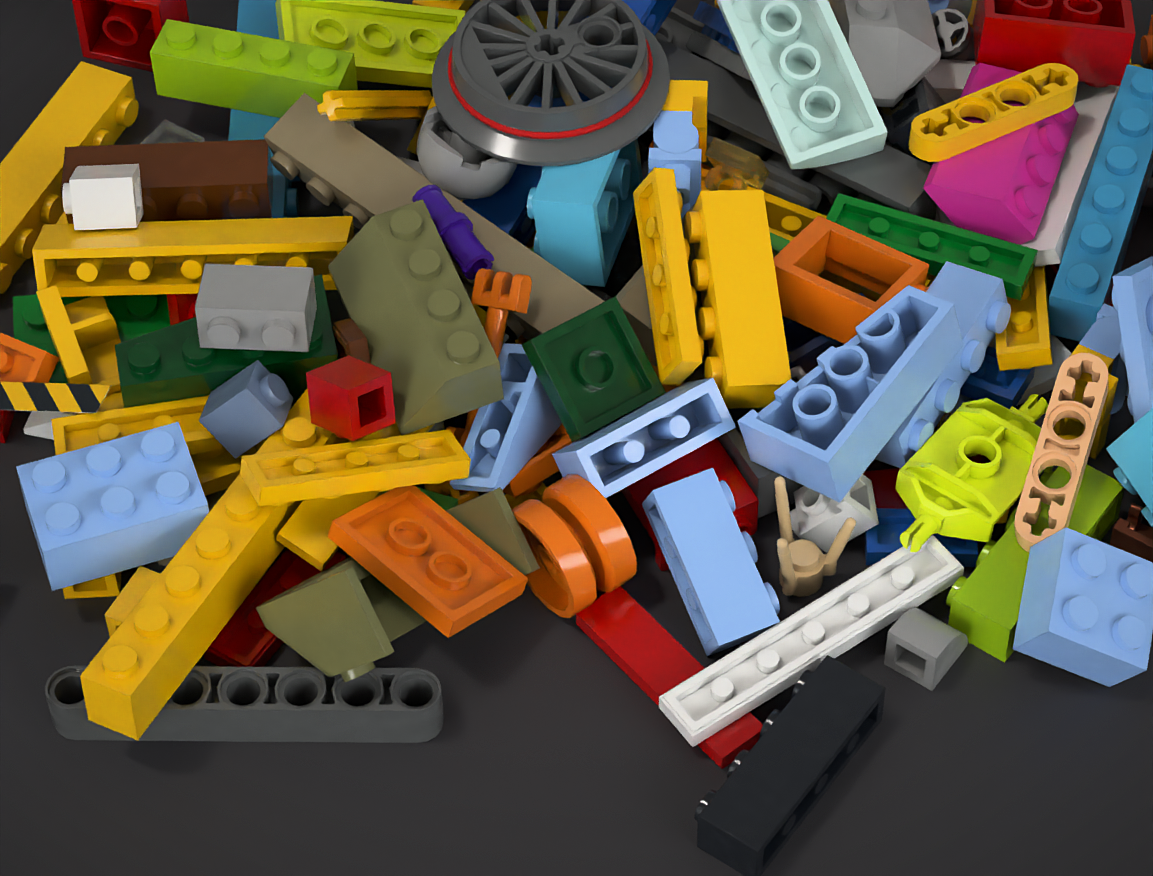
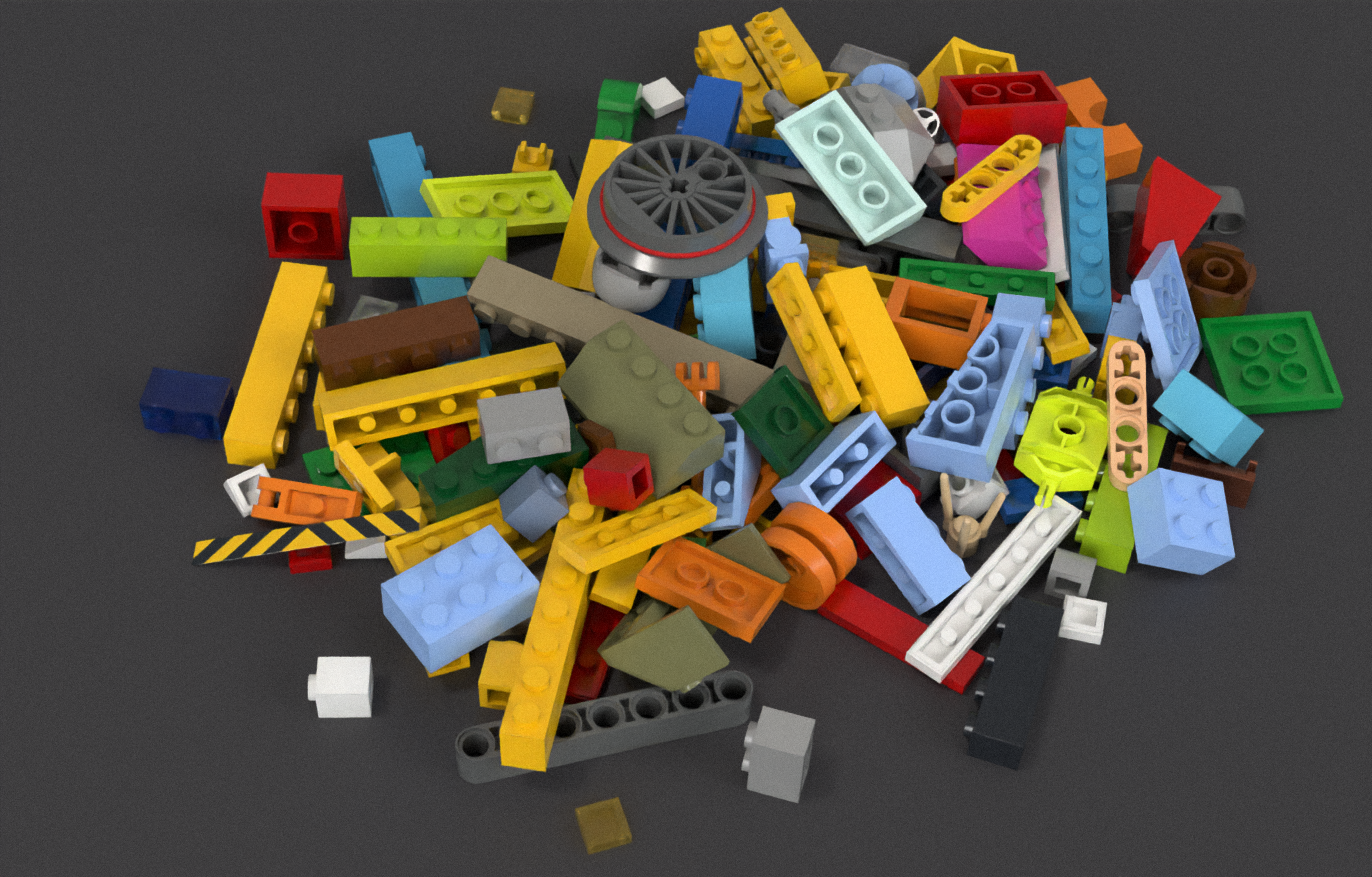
camera: 20 degrees left, 0 degrees up
white brick [62,164,144,230] -> none
yellow axle [317,90,433,121] -> none
dark purple pin [412,184,494,280] -> none
none -> clear yellow tile [575,797,632,855]
none -> light grey brick [741,706,816,803]
none -> white tile [1058,594,1107,645]

